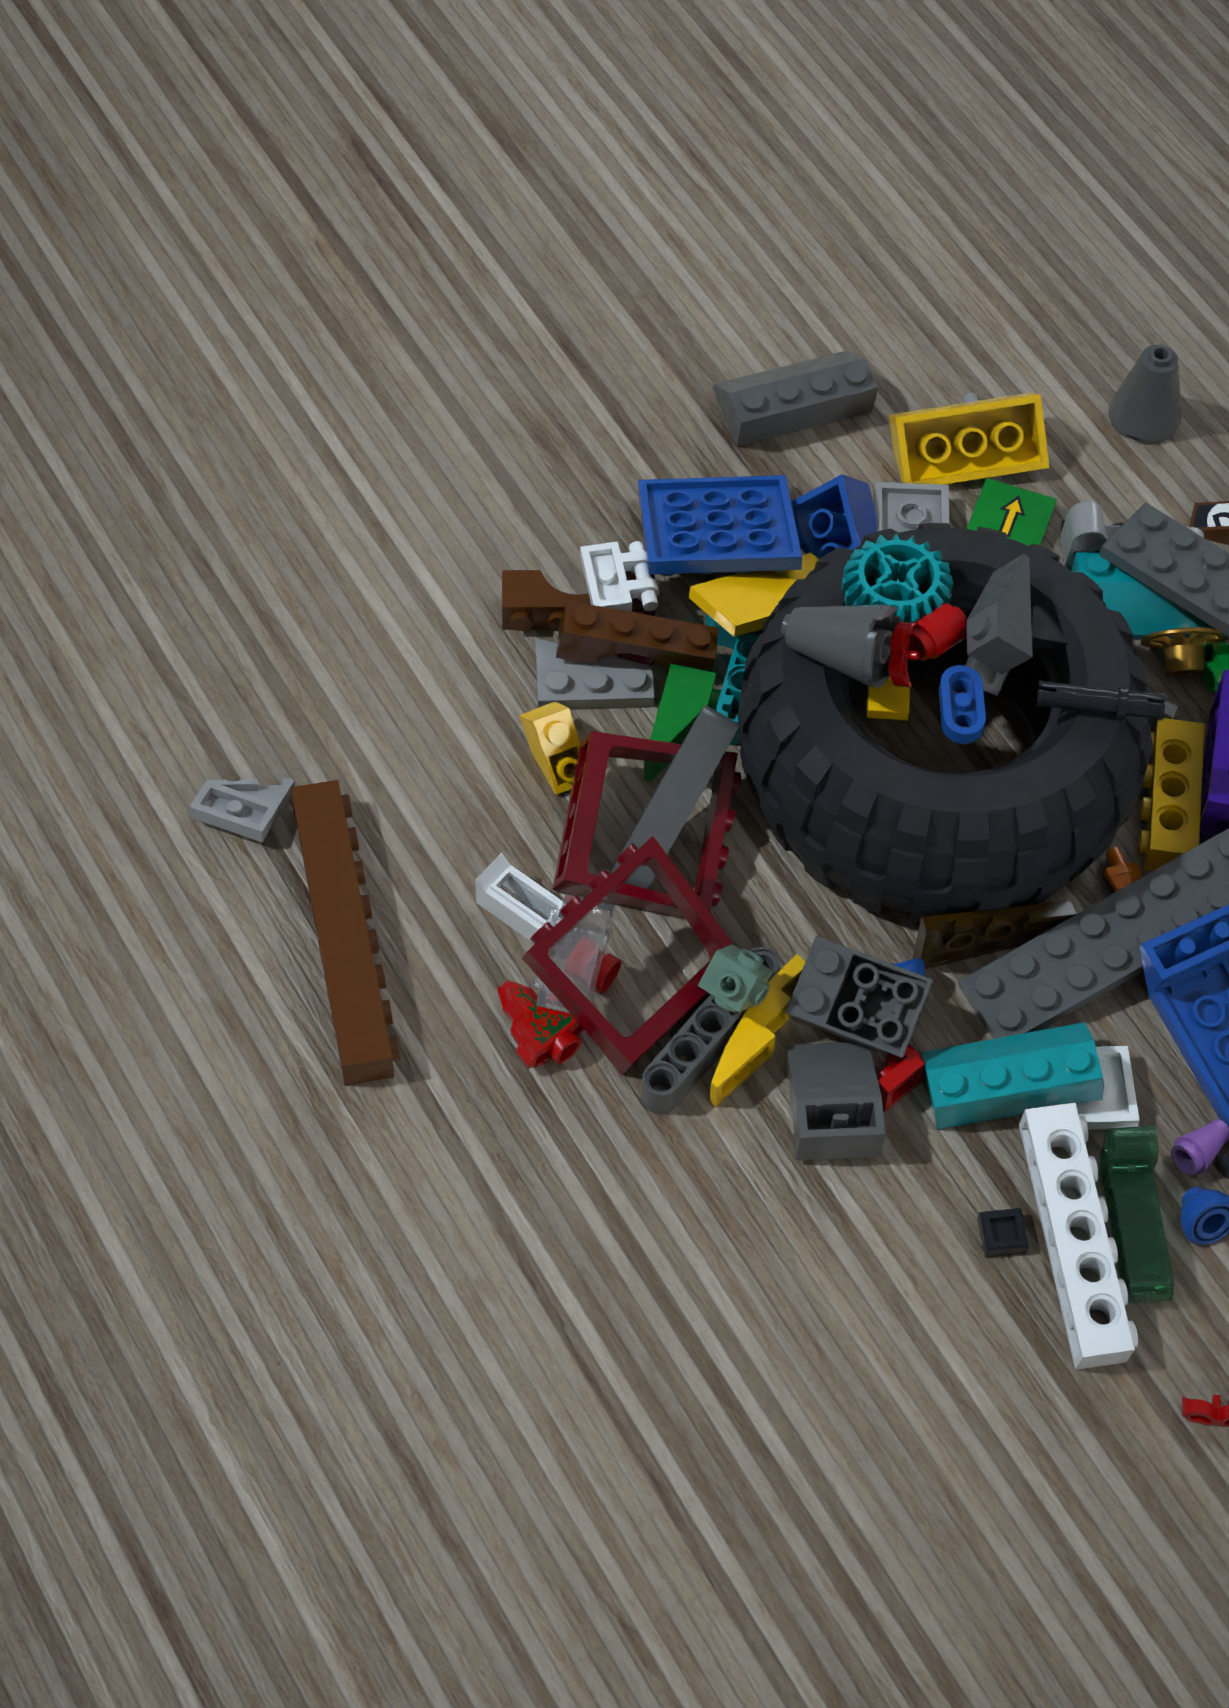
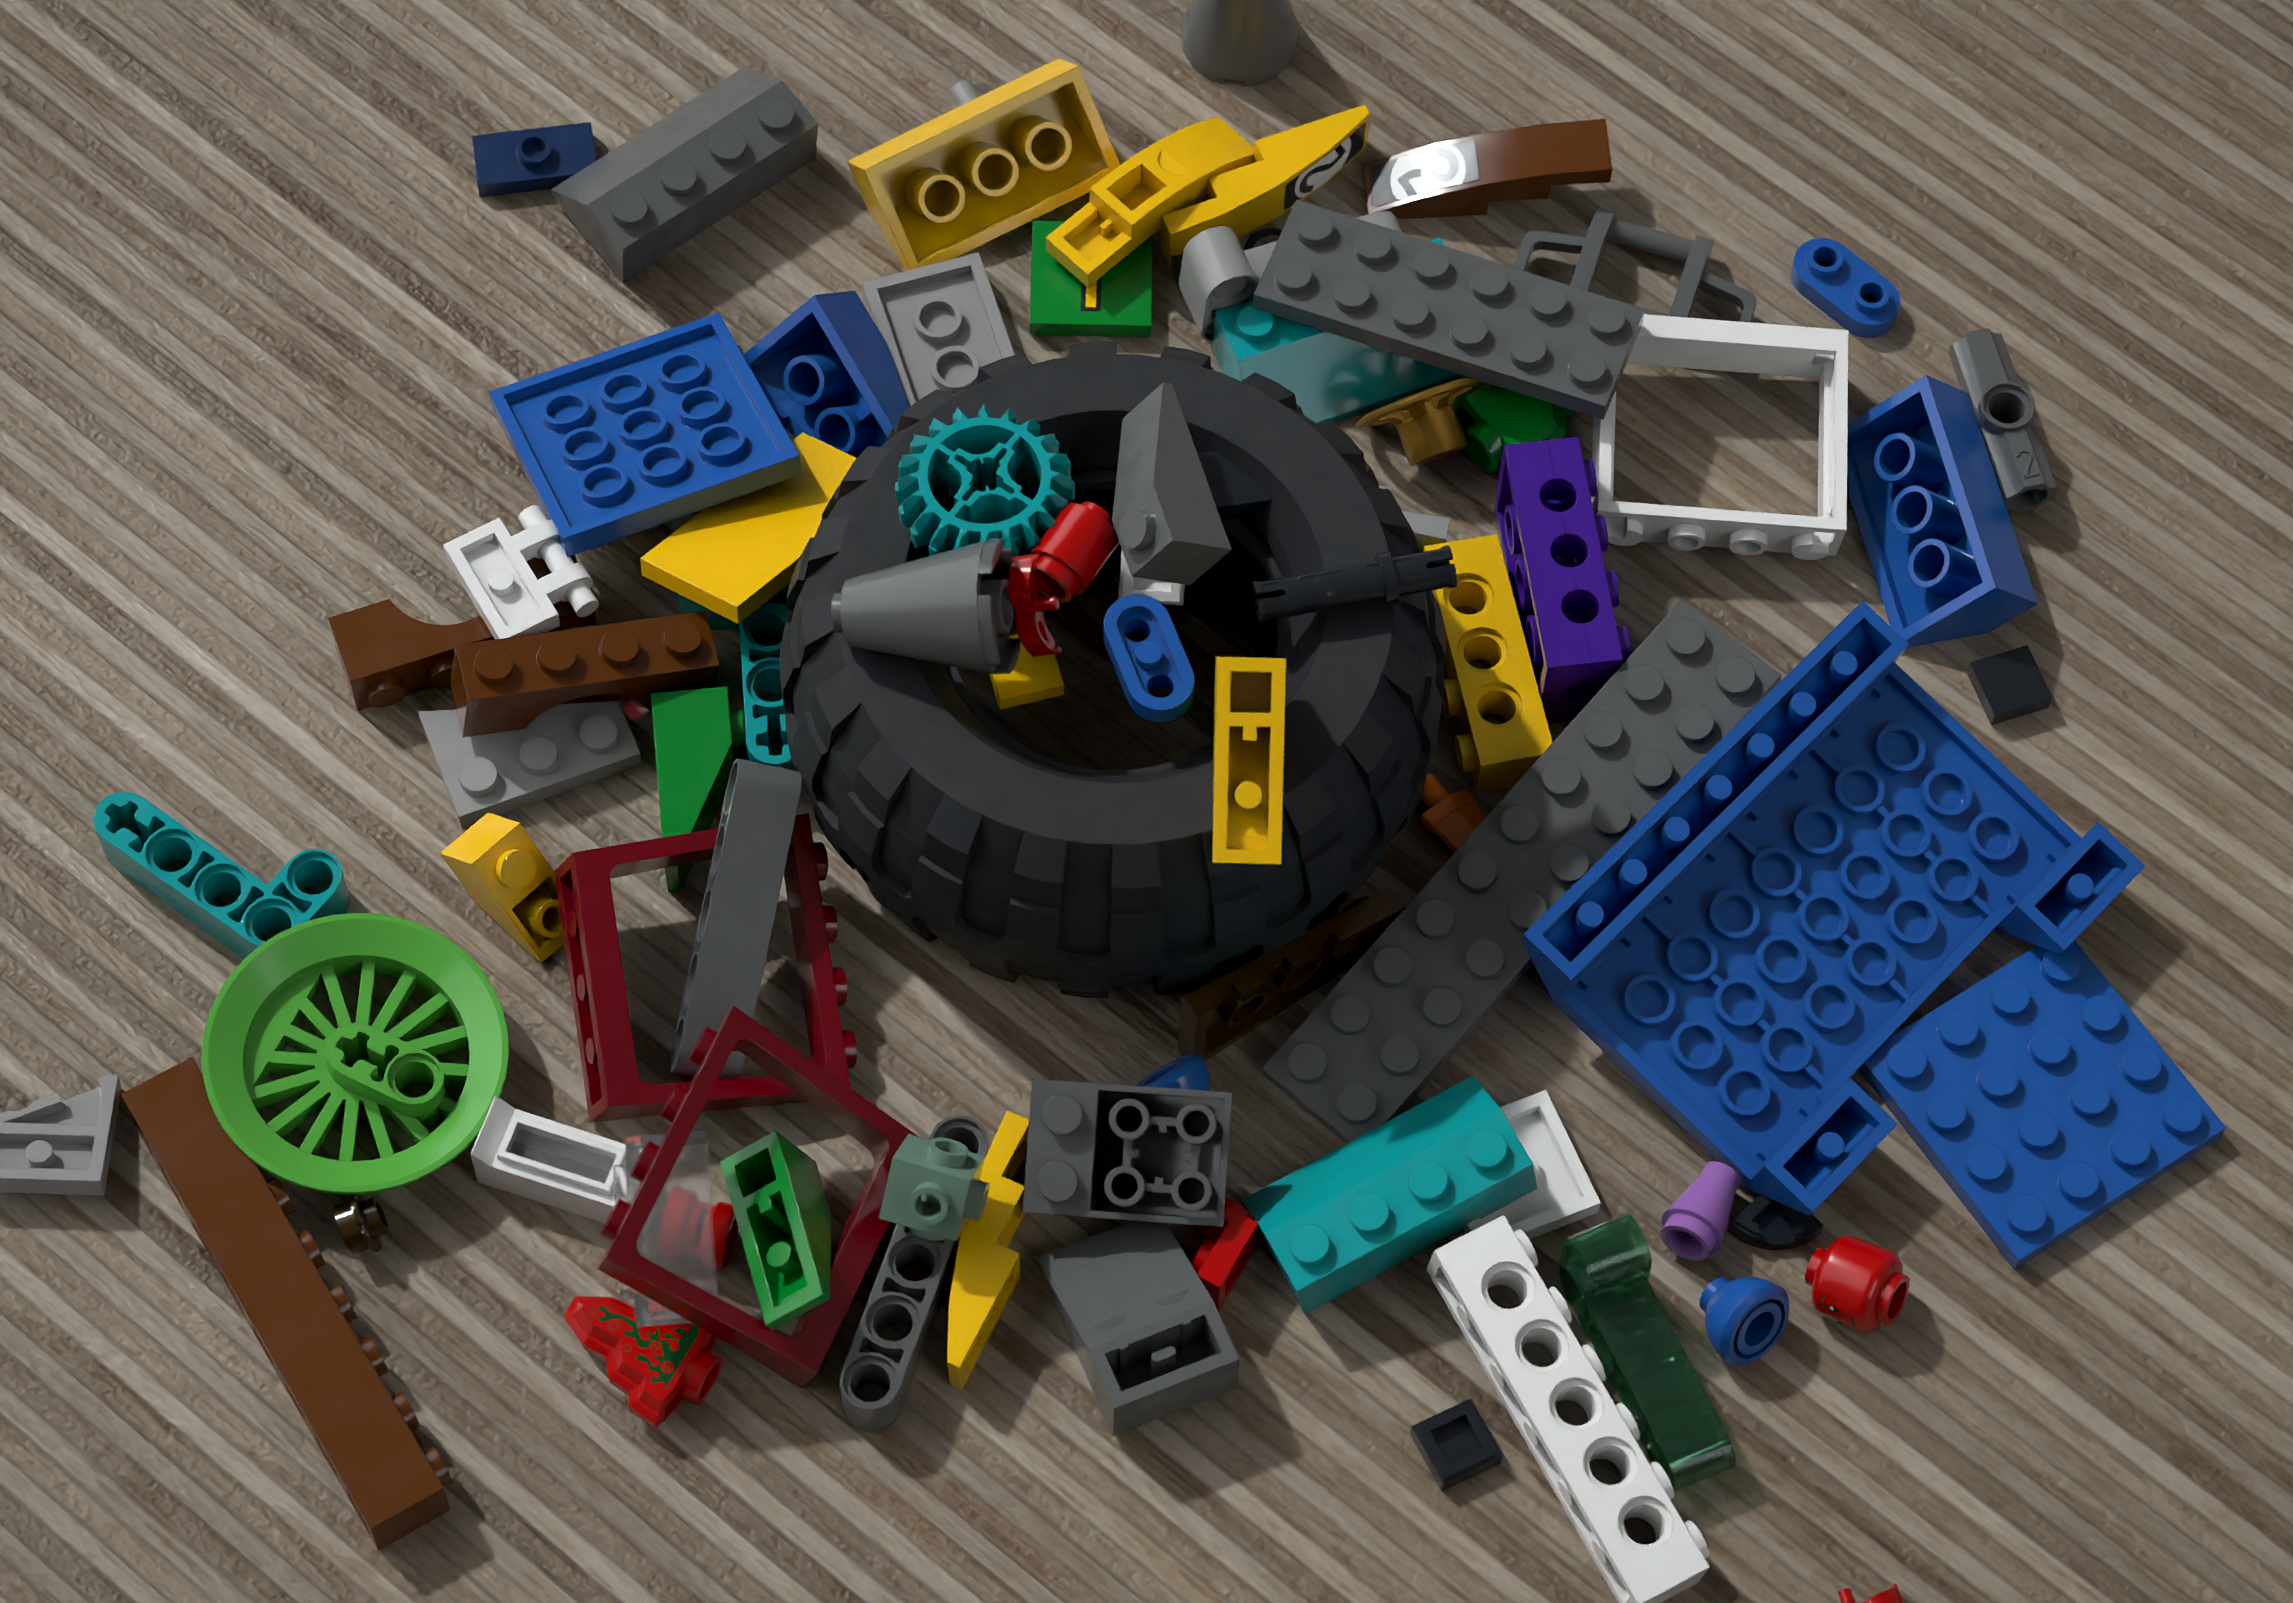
camera: 20 degrees left, 5 degrees up
none -> teal beam [93,792,350,959]
none -> bright green piece [201,913,509,1195]
none -> dark brown plate [333,1195,390,1255]
none -> dark blue plate [472,122,596,197]
none -> green slope [720,1131,832,1330]
none -> yellow slope [1046,116,1254,287]
none -> yellow slope [1160,104,1370,268]
none -> yellow slope [1212,657,1286,864]

